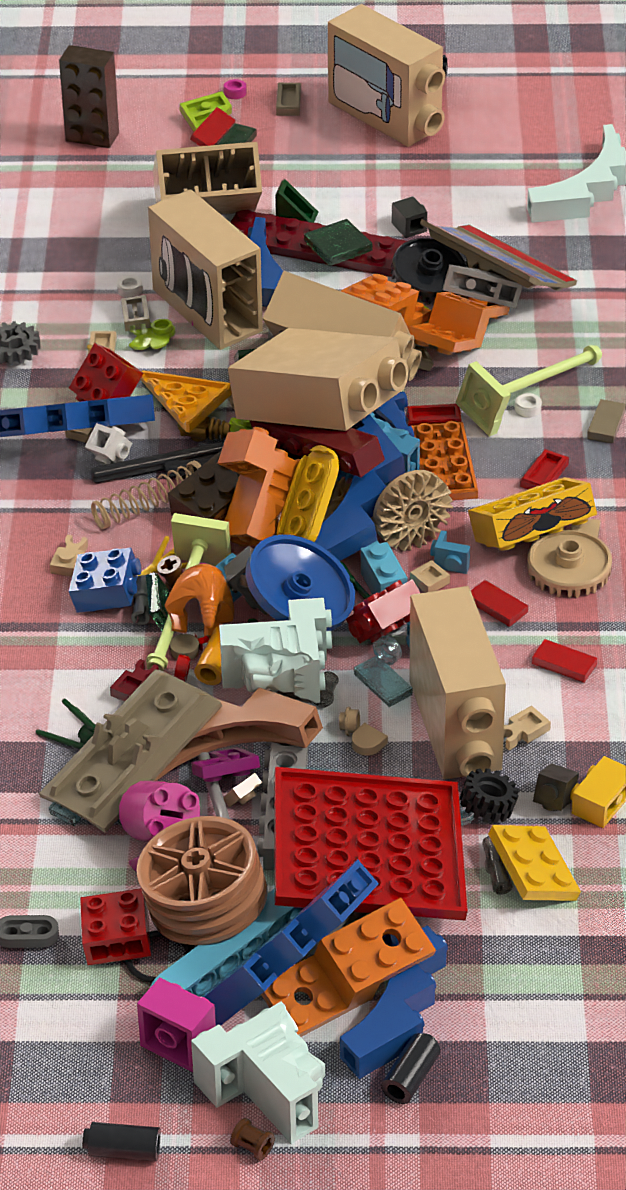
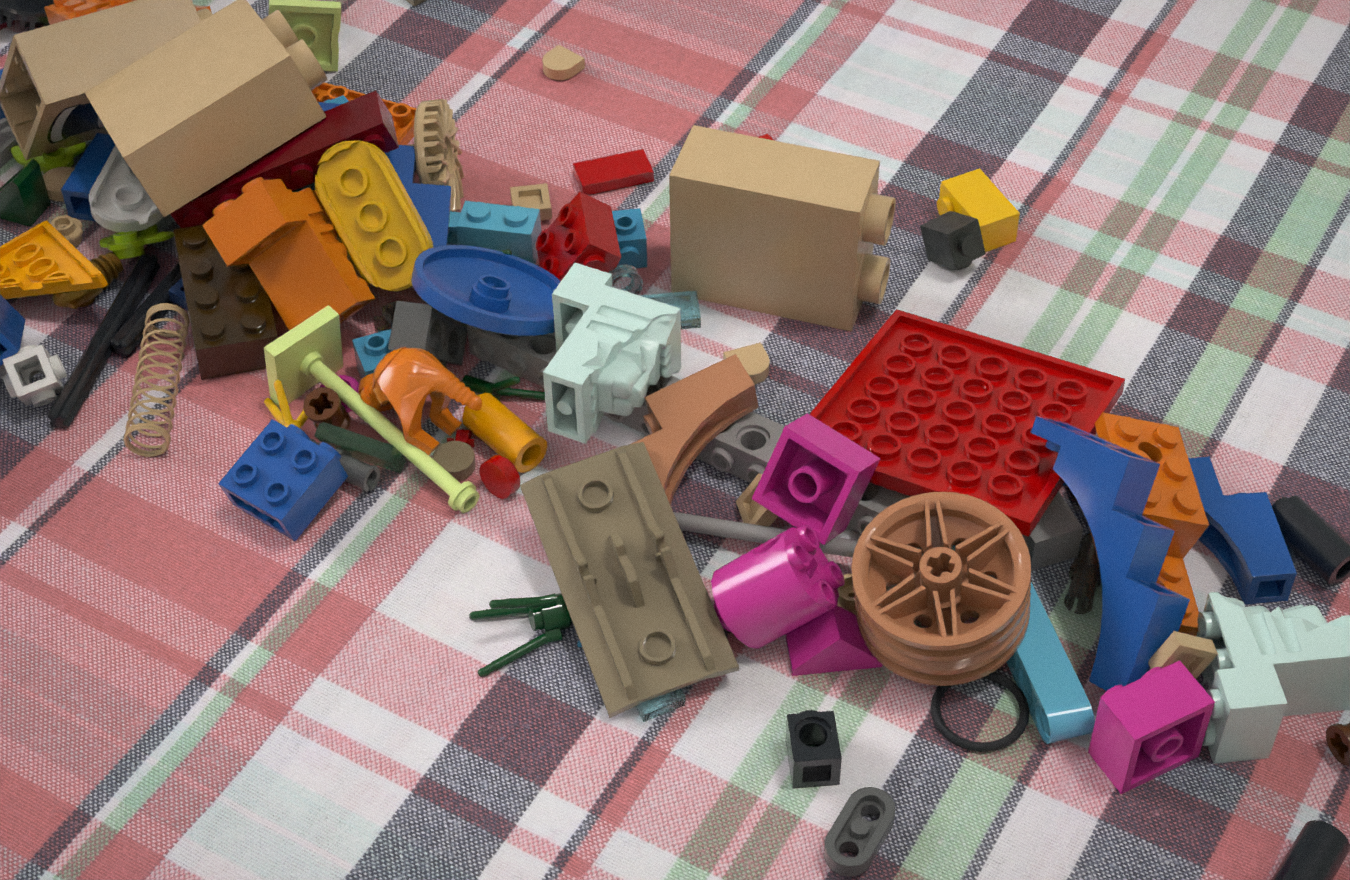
camera: 60 degrees left, 5 degrees up
tan plate [50,535,88,577] -> none
red brick [80,888,151,965] -> none
dark red plate [110,659,159,702] -> none
magenta plate [191,746,260,782] -> none
tan plate [339,707,360,736] -> none
dark azure bracket [430,530,470,574] -> none
black tyre [459,768,519,823] -> none
yellow brick [468,477,597,551] -> none
clear smoke pin [482,836,513,895] -> none
yellow plate [488,825,581,901] -> none
red tile [520,449,569,489] -> none
tan wheel [527,530,612,598] -> none
none -> dark pink brick [751,413,881,545]
none -> black brick [785,710,842,789]
none -> tan plate [1148,631,1218,679]

